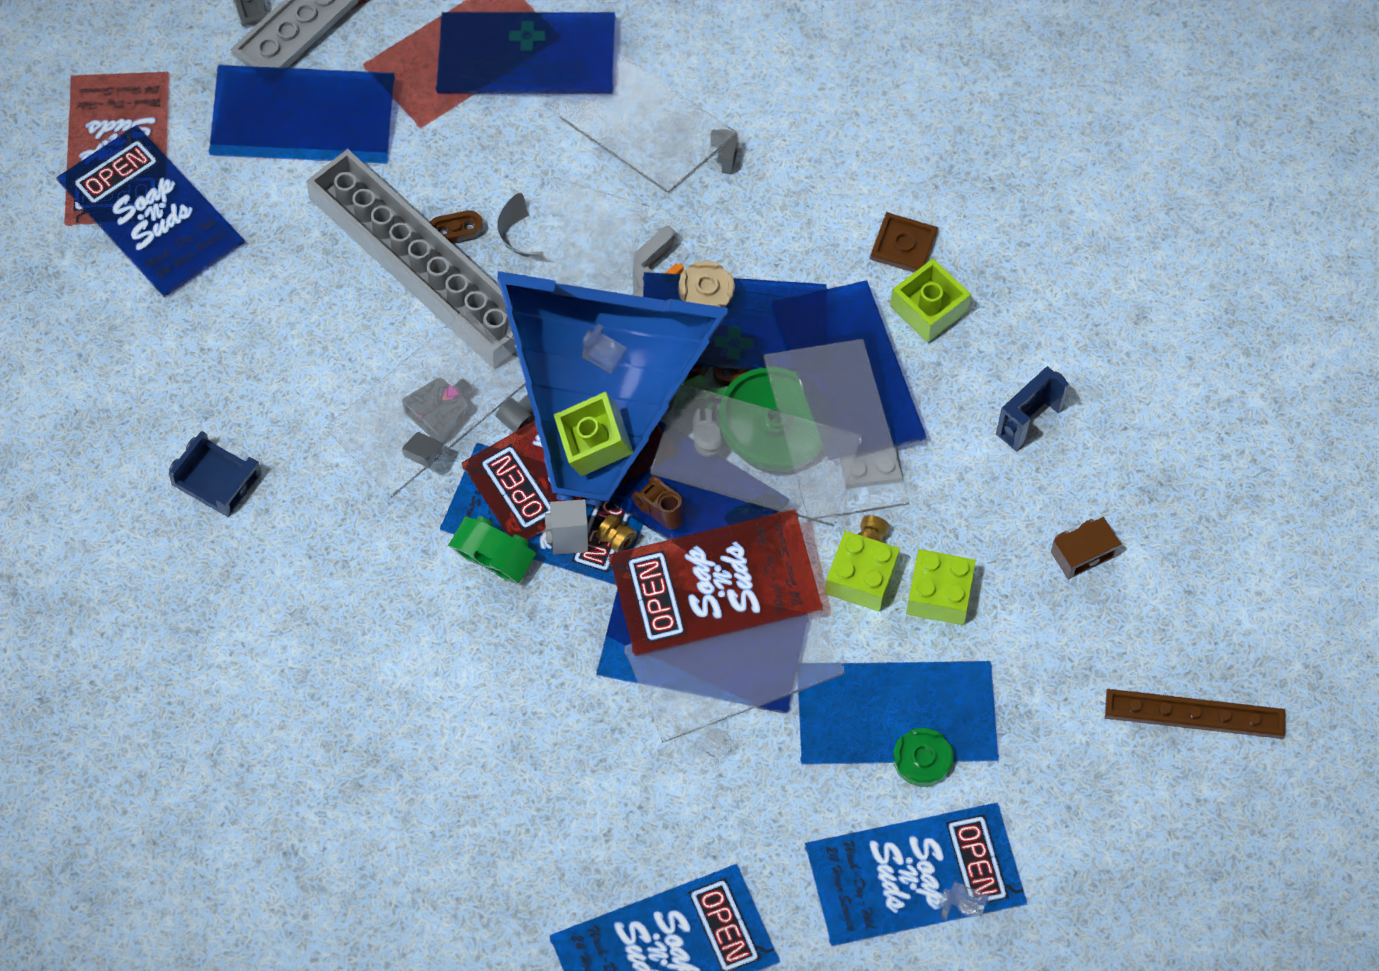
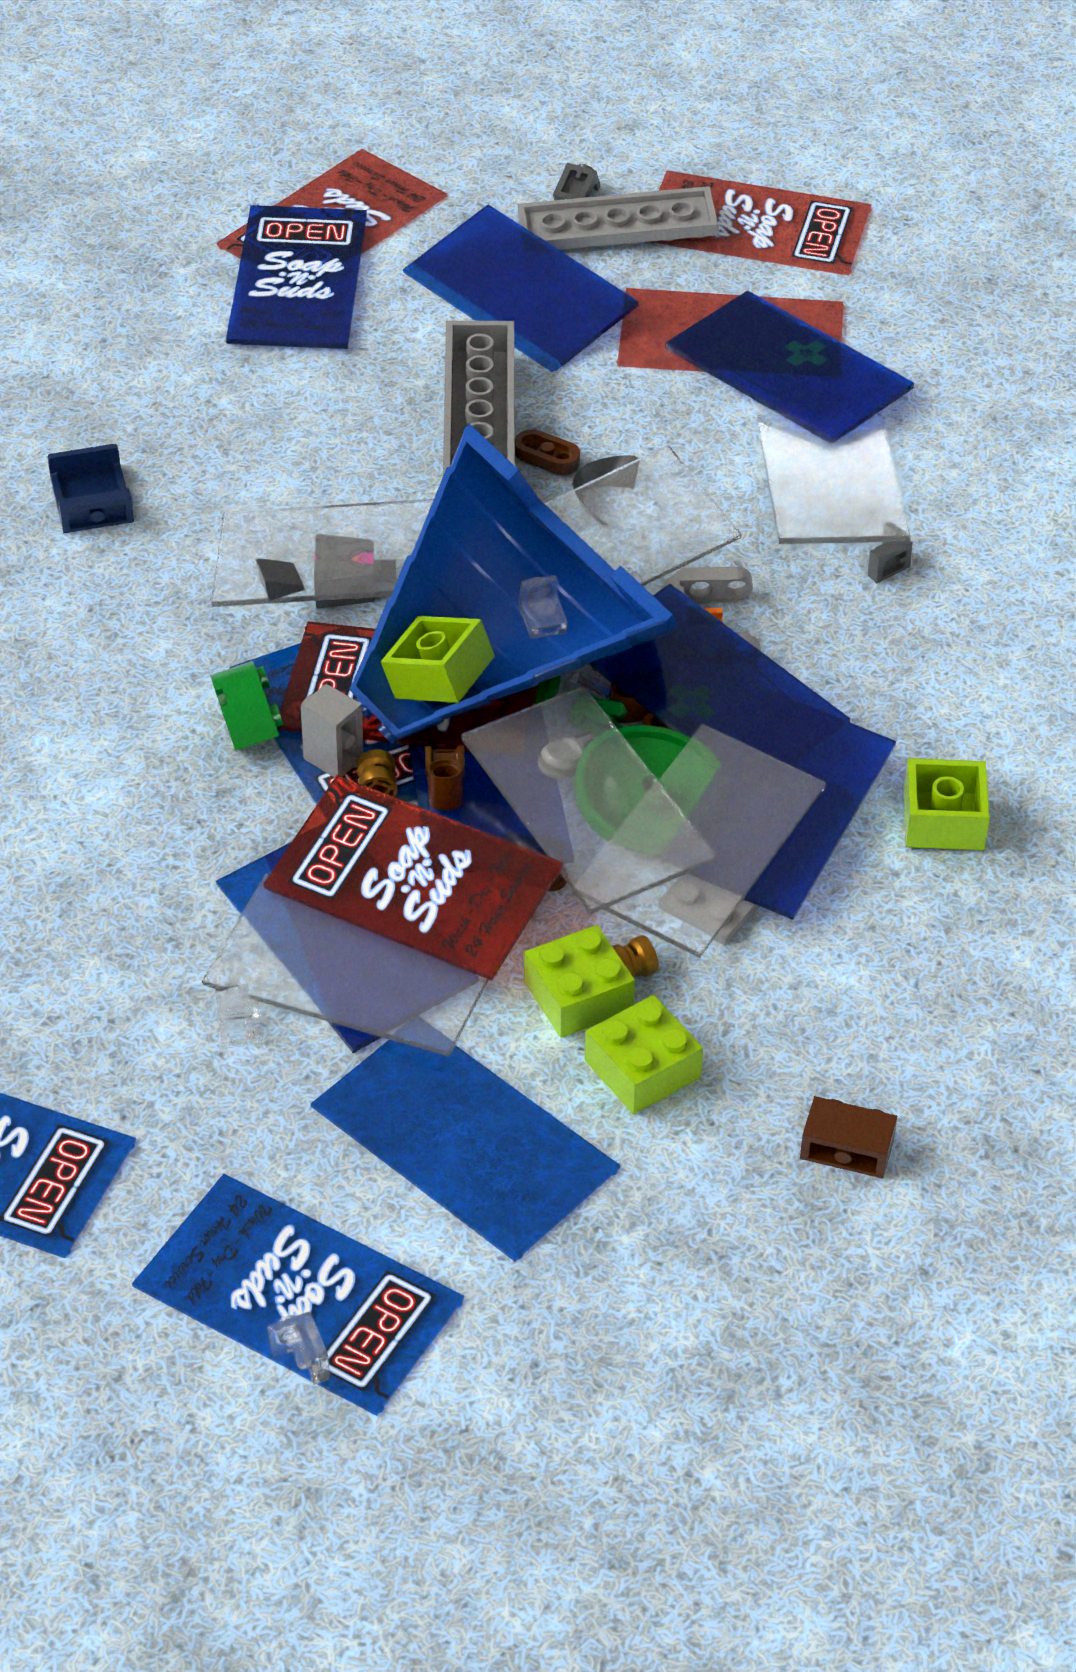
camera: 45 degrees right, 15 degrees down
tan tile [678,261,735,308] -> none
reddish brown tile [869,212,938,273] -> none
green tile [893,728,953,787] -> none
dark blue panel [996,366,1068,452] -> none
reddish brown tile [1104,689,1285,739] -> none

